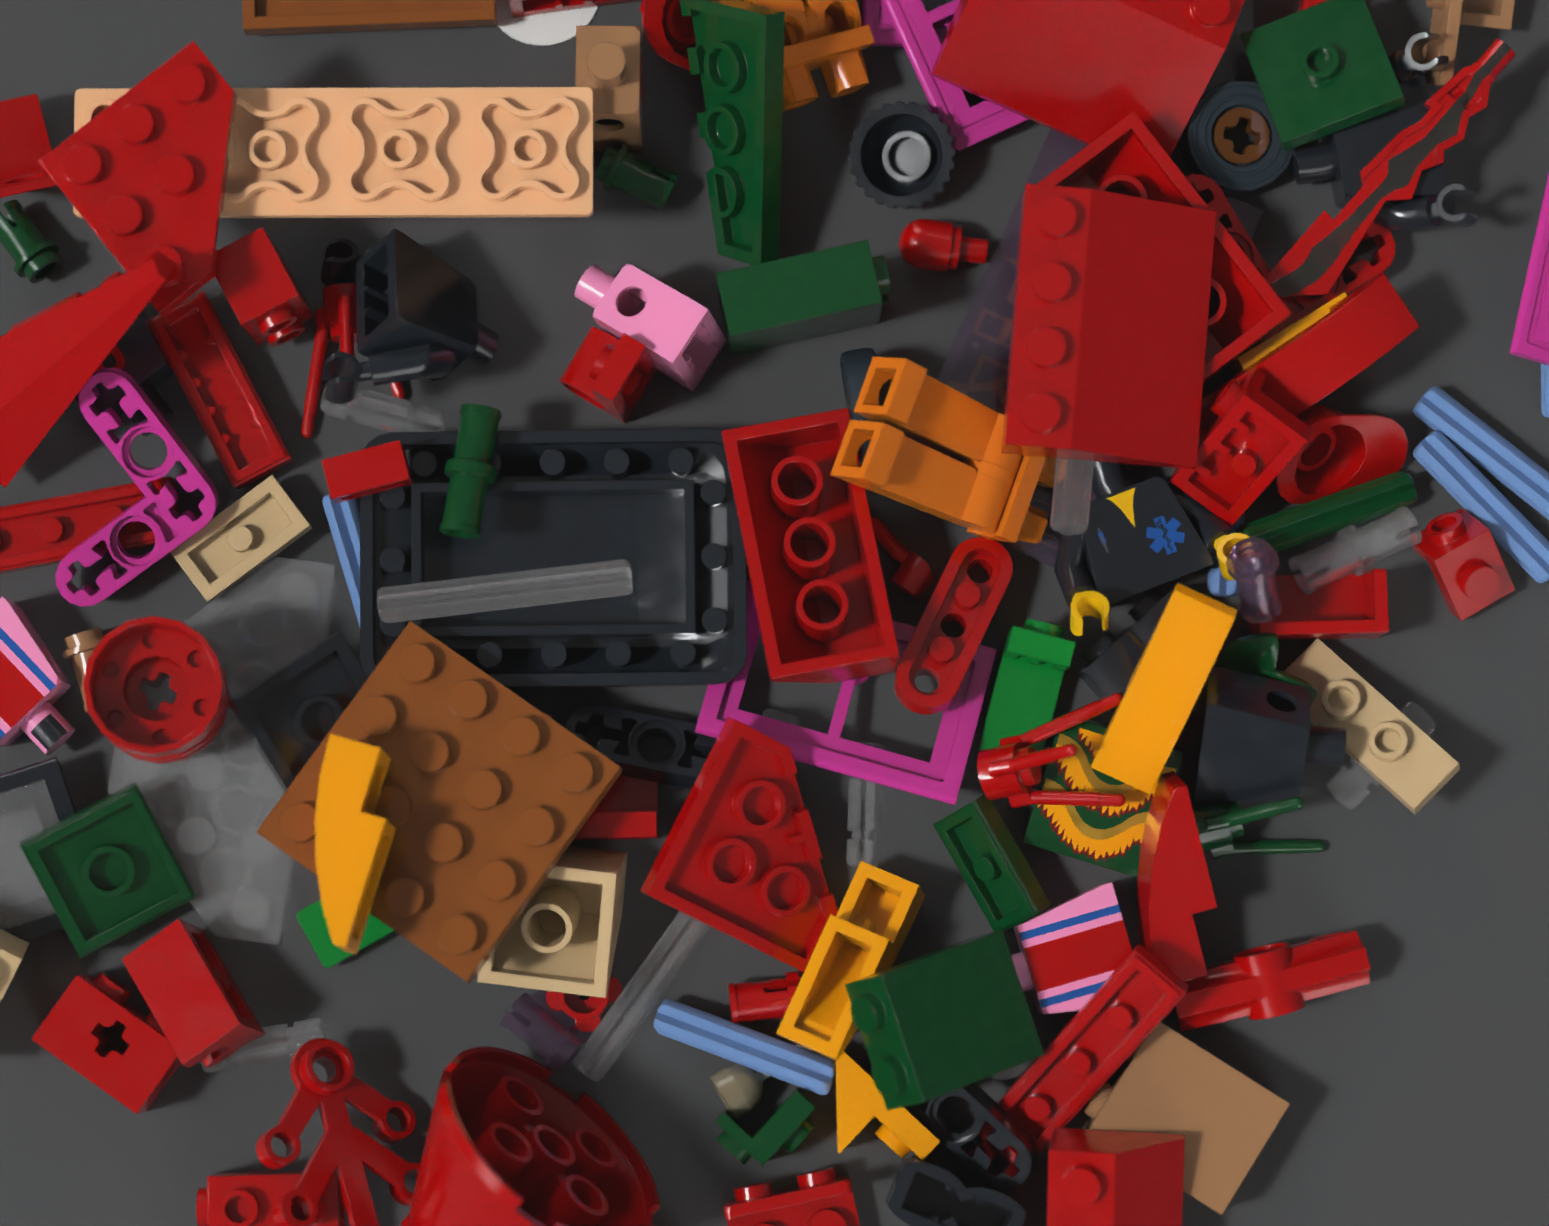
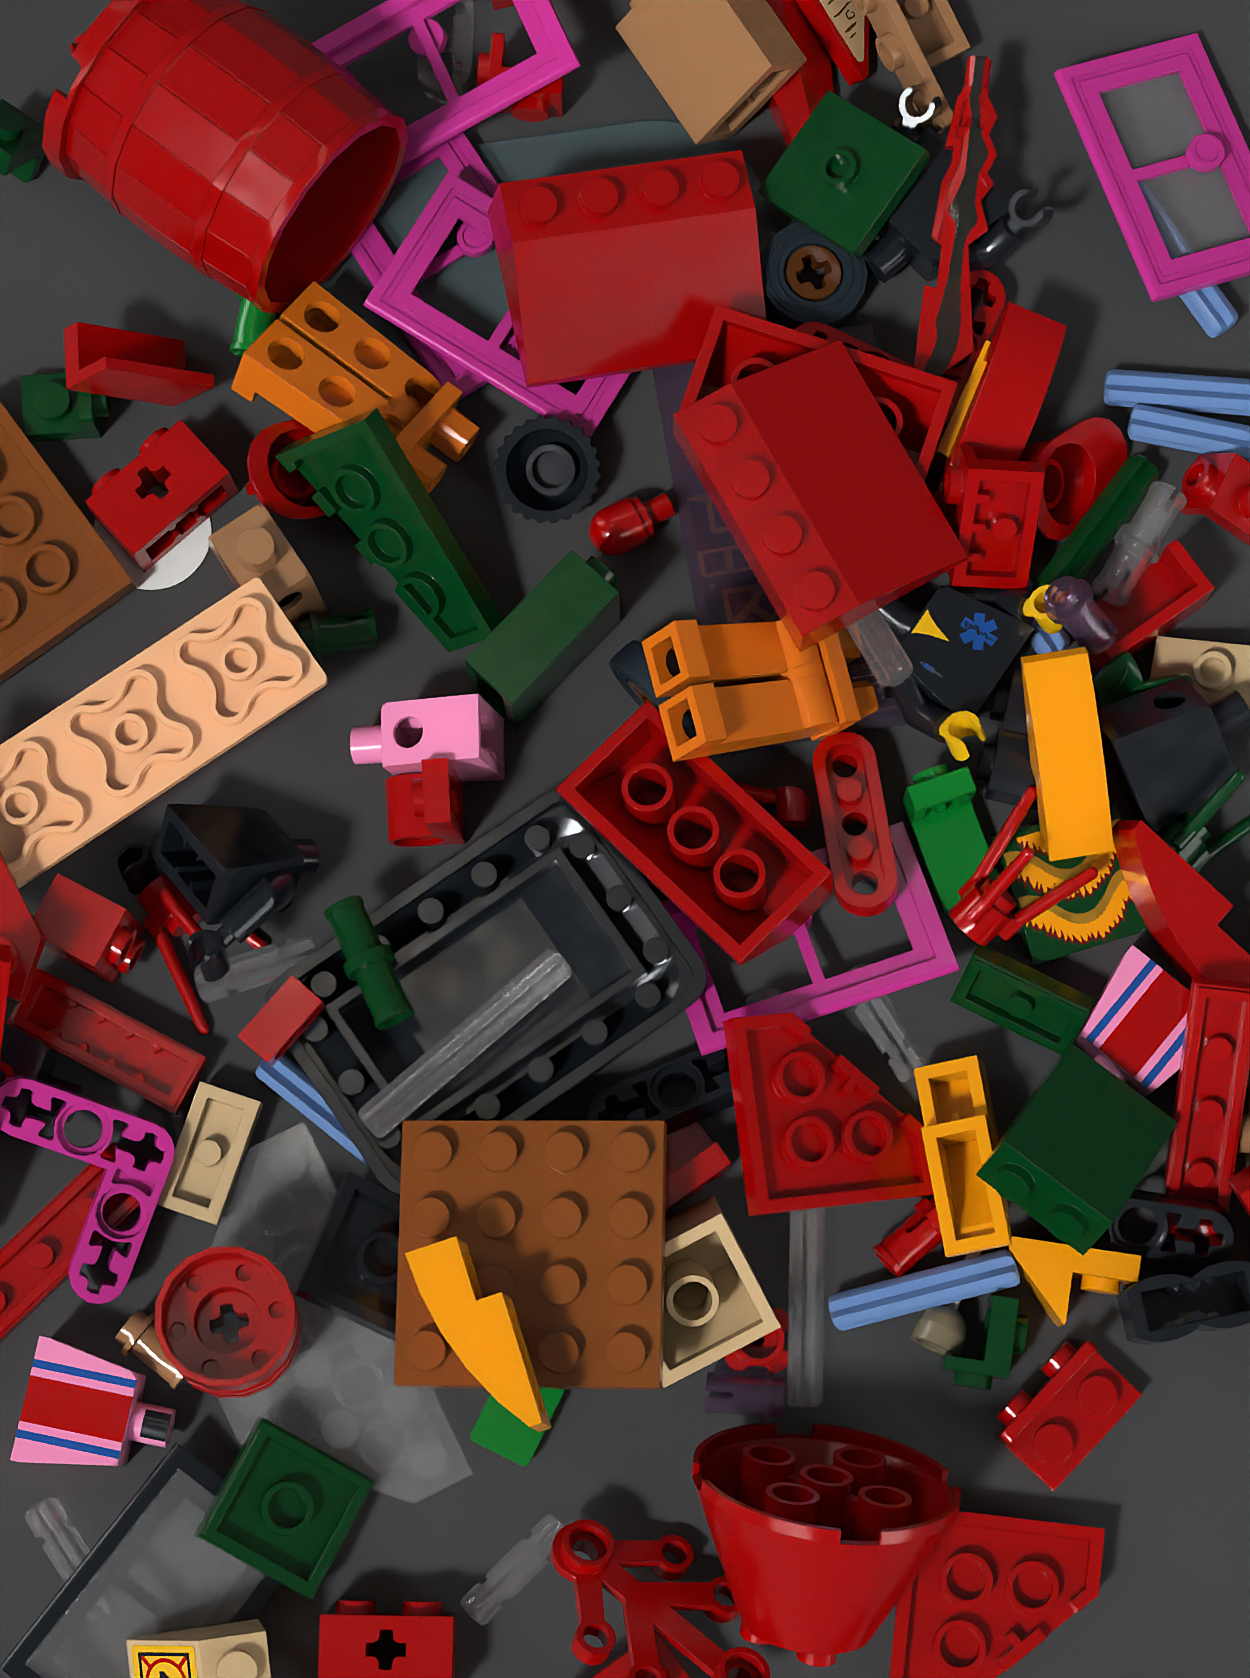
camera: 30 degrees left, 5 degrees down
red hinge [121,918,265,1068] -> none

